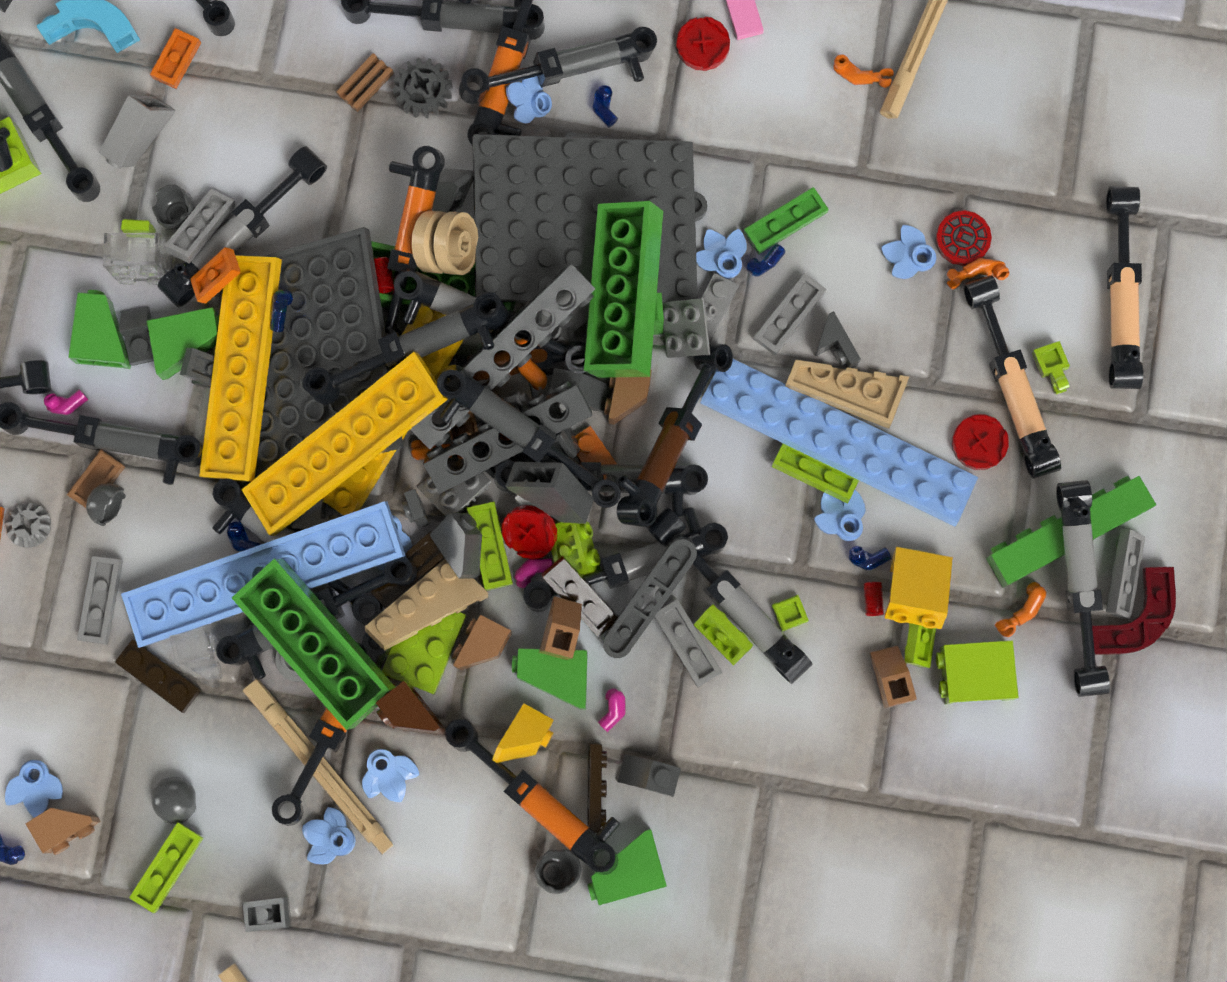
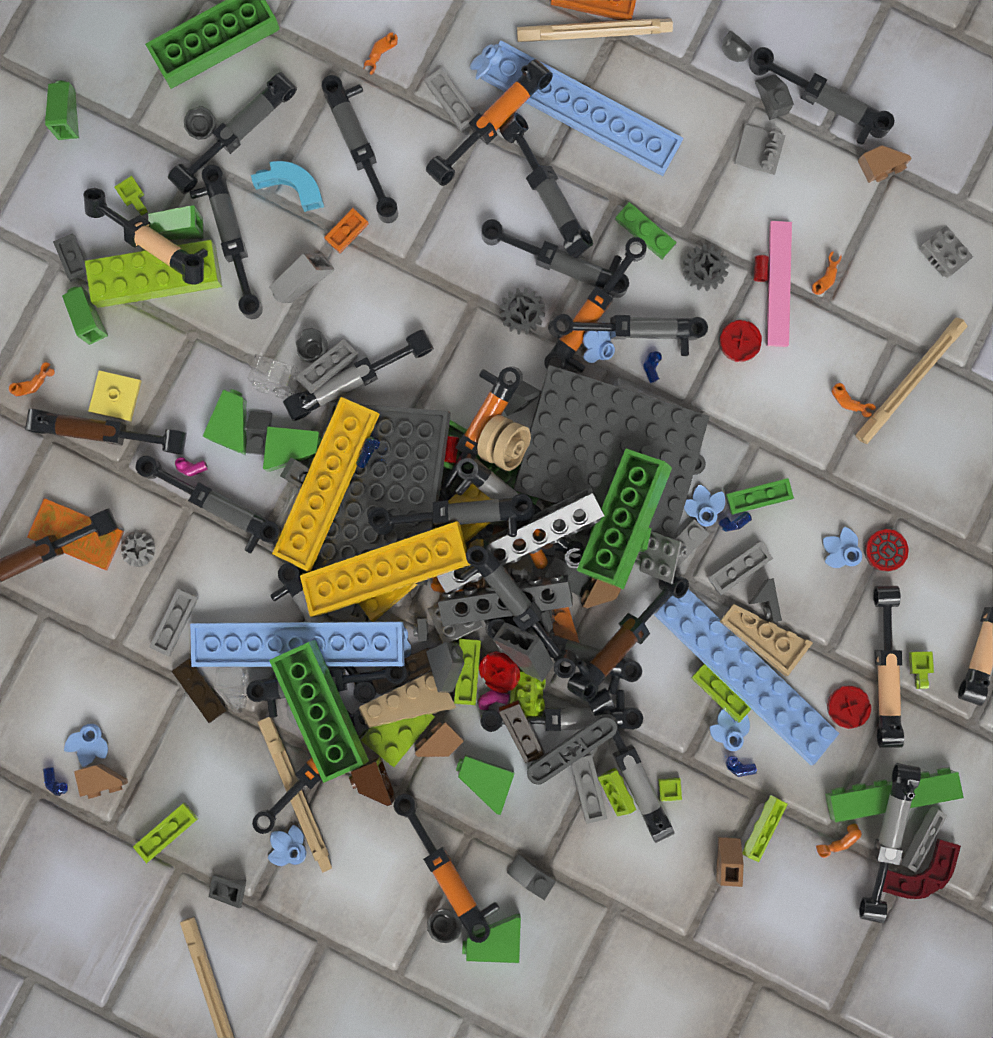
camera: 10 degrees right, 5 degrees up
medium nougat tile [67,450,125,508] -> none
dark grey hair [86,483,126,526] -> none
lime tile [121,219,156,239] -> none
dark grey hair [152,776,196,824] -> none
orange plate [190,247,241,304] -> none
clear blue arm [227,521,261,552] -> none
medium nougat tile [337,53,394,112] -> none
light blue plate [362,749,419,802] -> none
yellow slope [492,703,554,763] -> none
medium nougat slope [539,596,582,660] -> none
dark brown plate [587,744,607,833] -> none
dark pink arm [598,688,626,733] -> none
red piece [863,582,884,616] -> none
yellow panel [885,547,953,629] -> none
lime panel [936,641,1019,705] -> none
orange arm [947,258,1010,289] -> none

